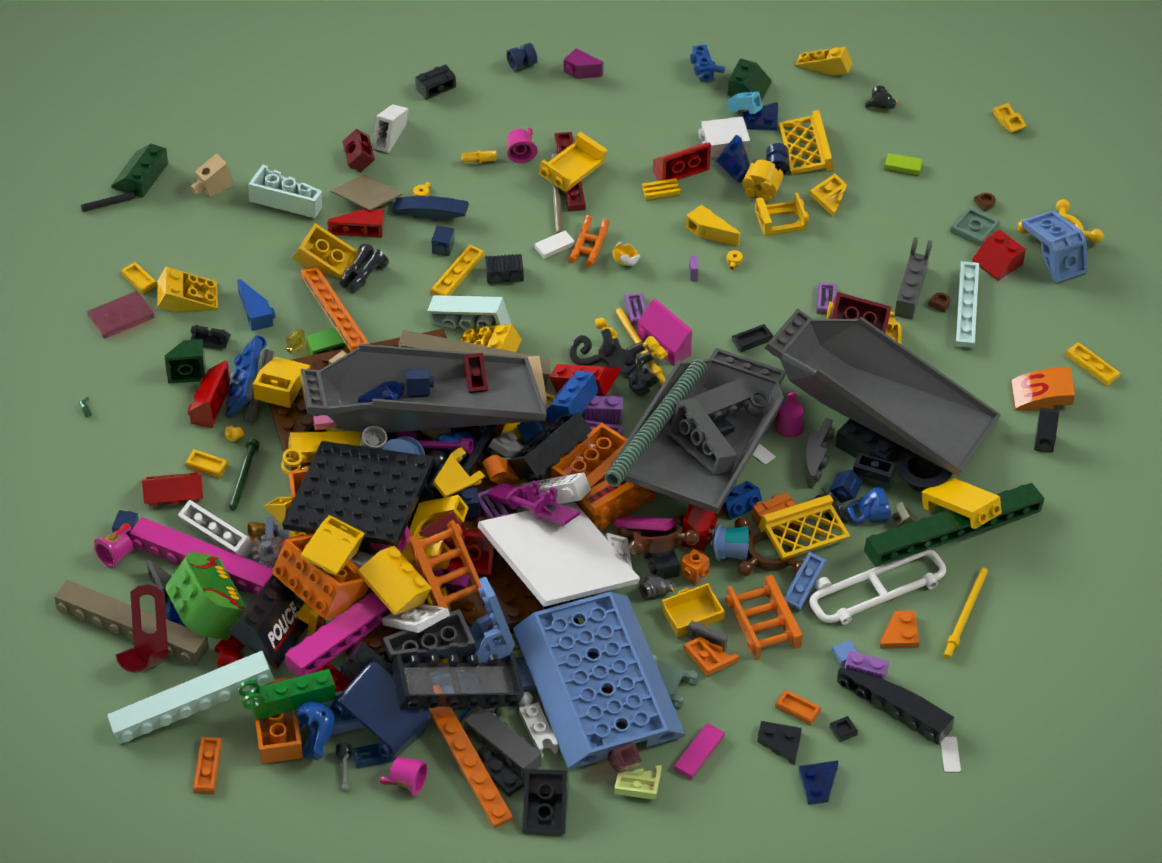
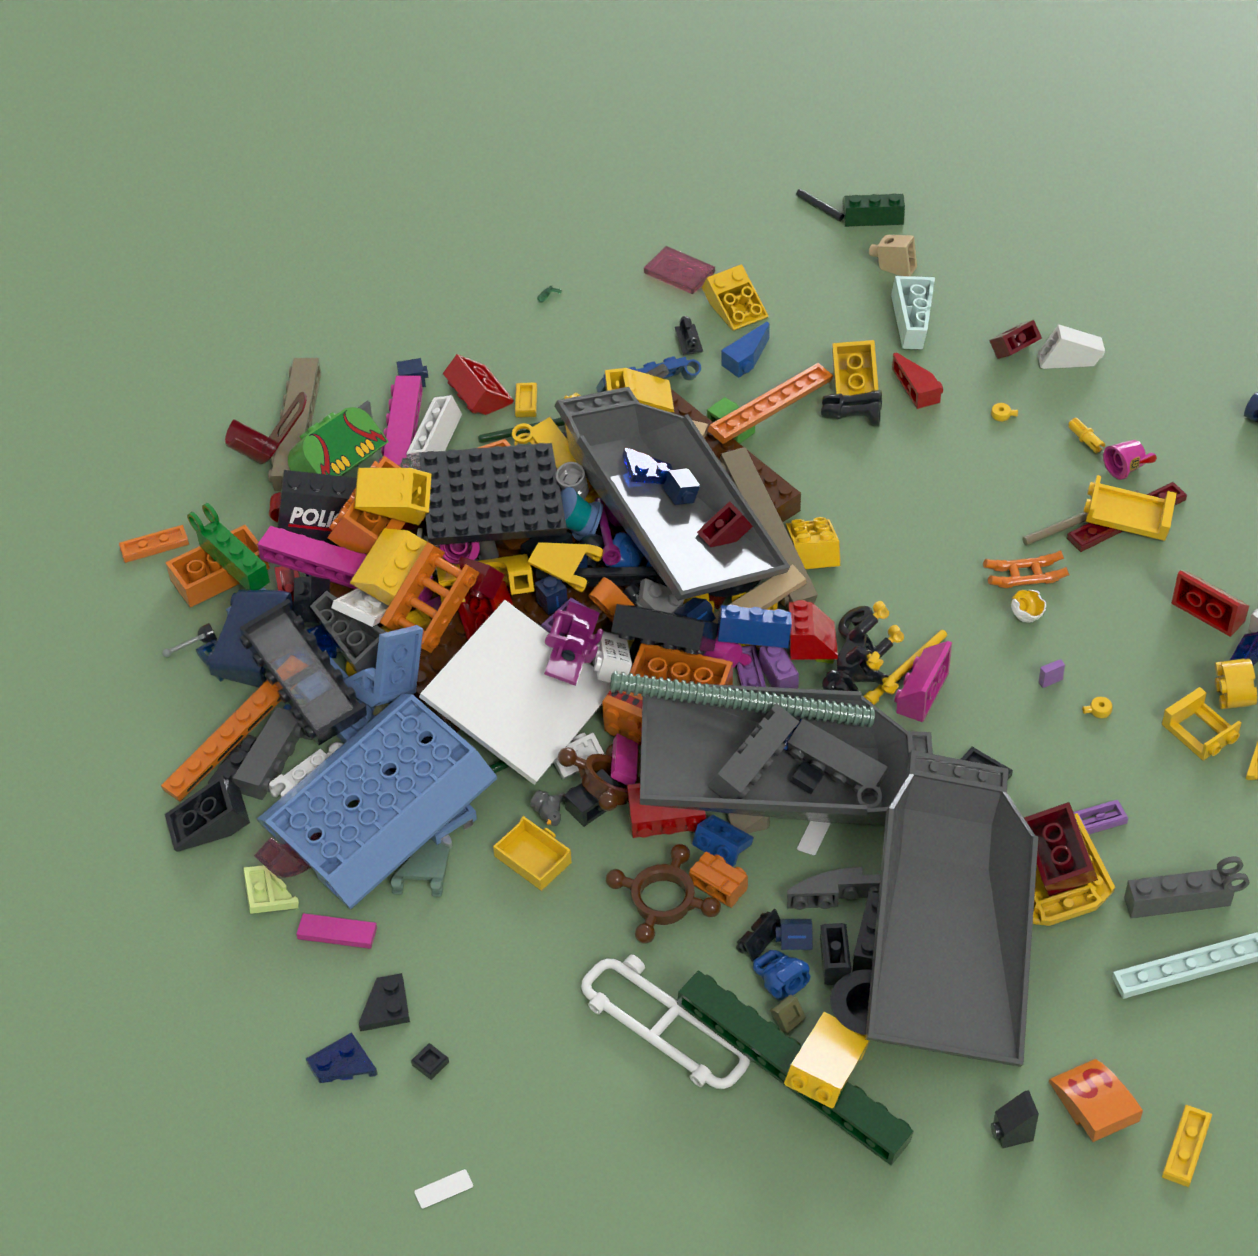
camera: 70 degrees right, 0 degrees up
dark pink hat [94,523,133,568] -> none
light aqua brick [107,651,274,744] -> none
yellow tile [120,262,157,295] -> none
dark green slope [165,339,206,383] -> none
red slope [188,361,230,428] -> none
clear yellow tile [286,328,306,354] -> none
blue piece [295,701,335,760] -> none
dark tan piece [330,175,403,211] -> none
dark pink hat [380,757,428,797] -> none
dark blue slope [392,196,469,221] -> none
black brick [415,64,456,100] -> none
light aqua wedge [427,295,511,330] -> none
yellow tile [430,244,485,296] -> none
dark blue brick [432,225,455,256] -> none
magenta tile [447,568,470,591] -> none
black brick [485,254,524,284] -> none
white tile [534,230,575,259] -> none
medium lavender tile [624,293,646,326] -> none
yellow tile [642,178,681,200] -> none
orange brick [681,549,710,585] -> none
orange wing [683,637,739,676] -> none
yellow slope [686,204,740,246] -> none
dark grey tile [688,620,728,652] -> none
medium blue hat [712,523,749,561] -> none
orange fence [725,575,803,660] -> none
yellow fence [758,494,850,560] -> none
dark pink hat [775,392,804,438] -> none
orange tile [775,690,821,726] -> none
medium blue tile [784,552,827,612] -> none
medium blue tile [832,640,857,665] -> none
black slope [837,668,955,745] -> none
medium lavender brick [845,651,889,680] -> none
orange wing [880,610,920,649] -> none
reddish brown tile [928,292,950,313] -> none
yellow bar [943,568,988,660] -> none

